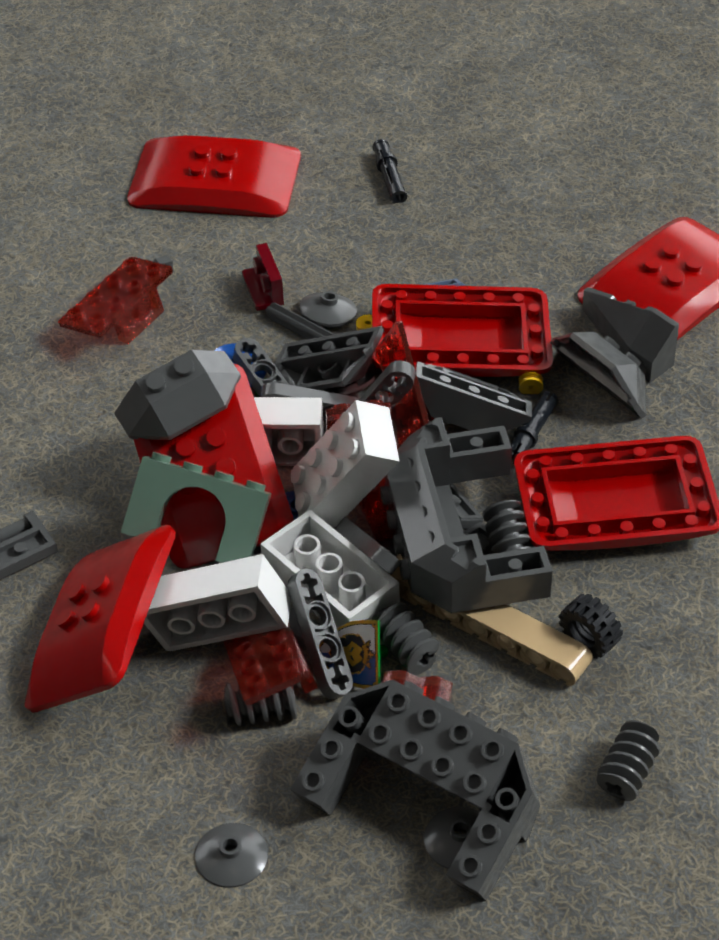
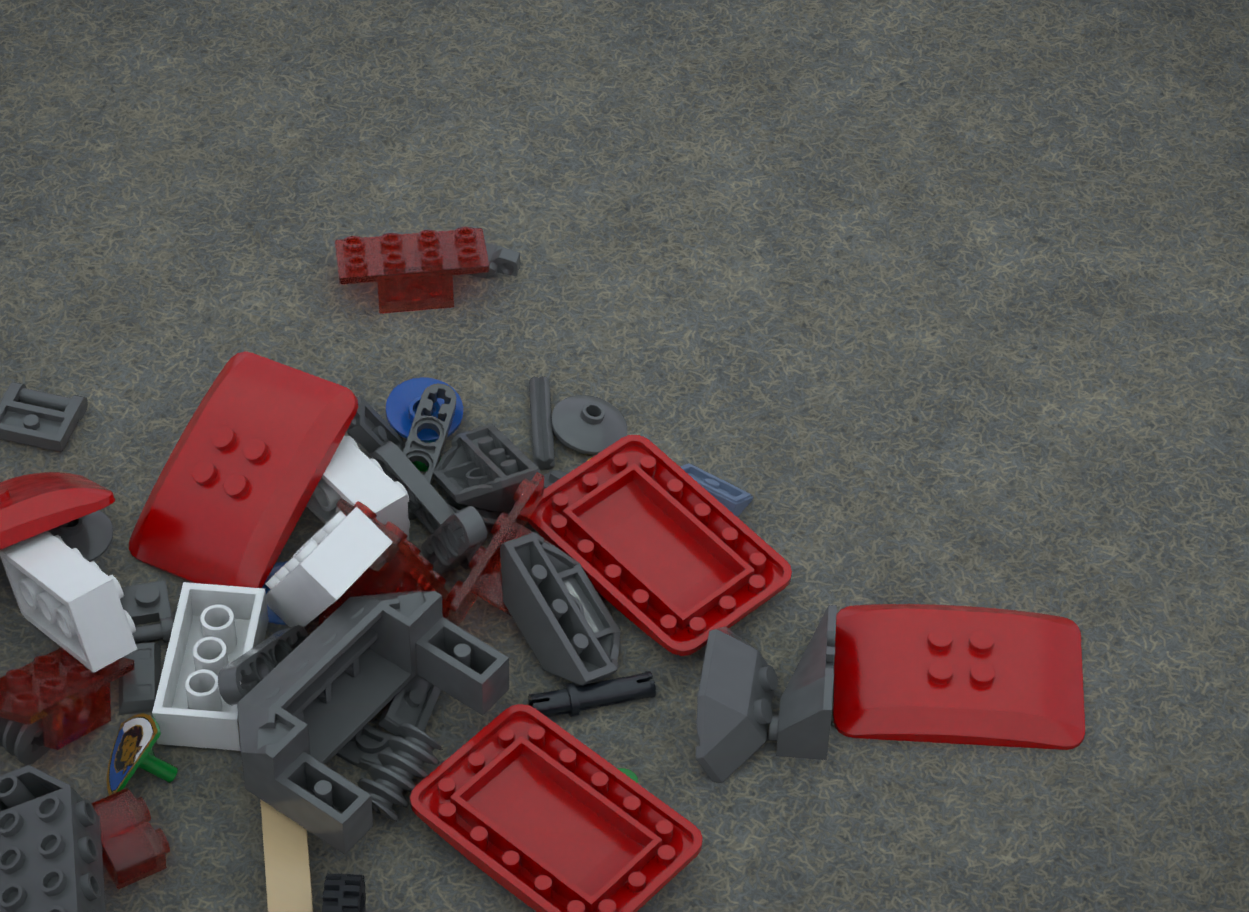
camera: 45 degrees right, 0 degrees up
dark grey wedge [114,350,241,440] -> none
sand green arch [120,452,272,563] -> none
red wedge [127,135,301,218] -> none
dark red bracket [242,243,284,311] -> none
dark grey beam [287,568,353,700] -> none
black pin [372,139,407,204] -> none
dark grey piece [372,602,439,676] -> none
yellow piece [518,372,543,394] -> none

